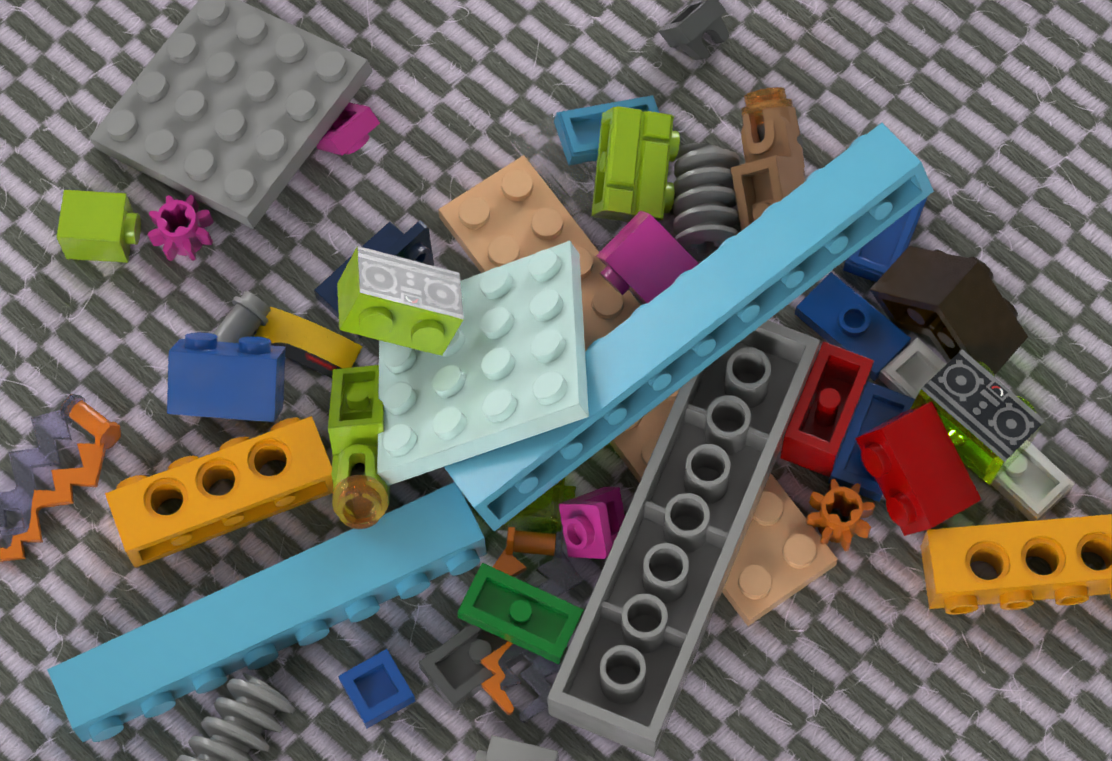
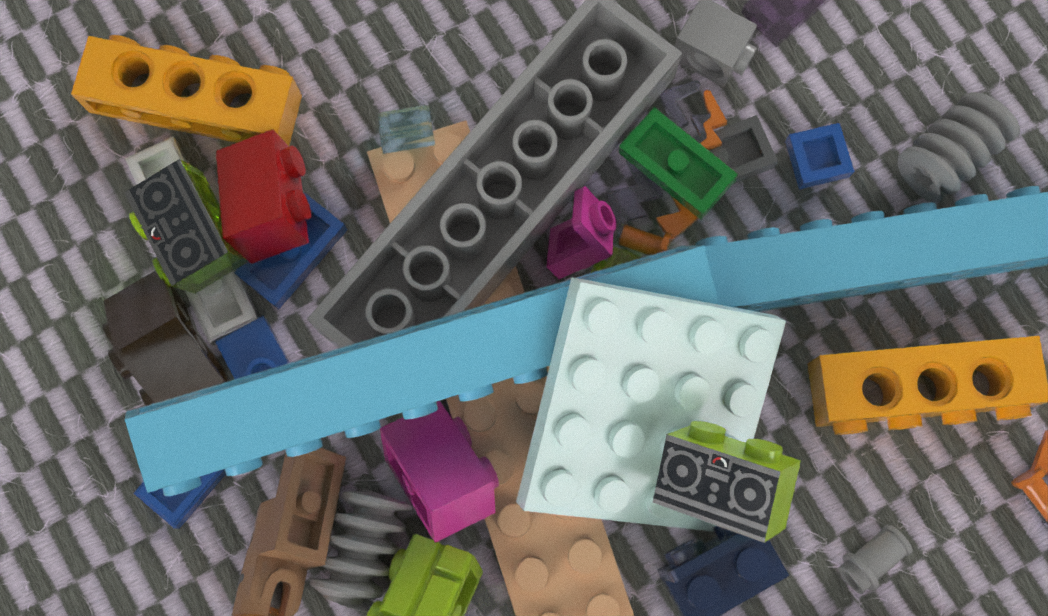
camera: 165 degrees left, 10 degrees up
blue brick [167,332,286,422] -> none
yellow sticker [254,307,363,379] -> none
lime plate [328,365,390,529] -> none
red brick [780,341,875,477] -> none
orange gear [806,479,875,551] -> none
none -> clear light blue tile [378,105,435,154]

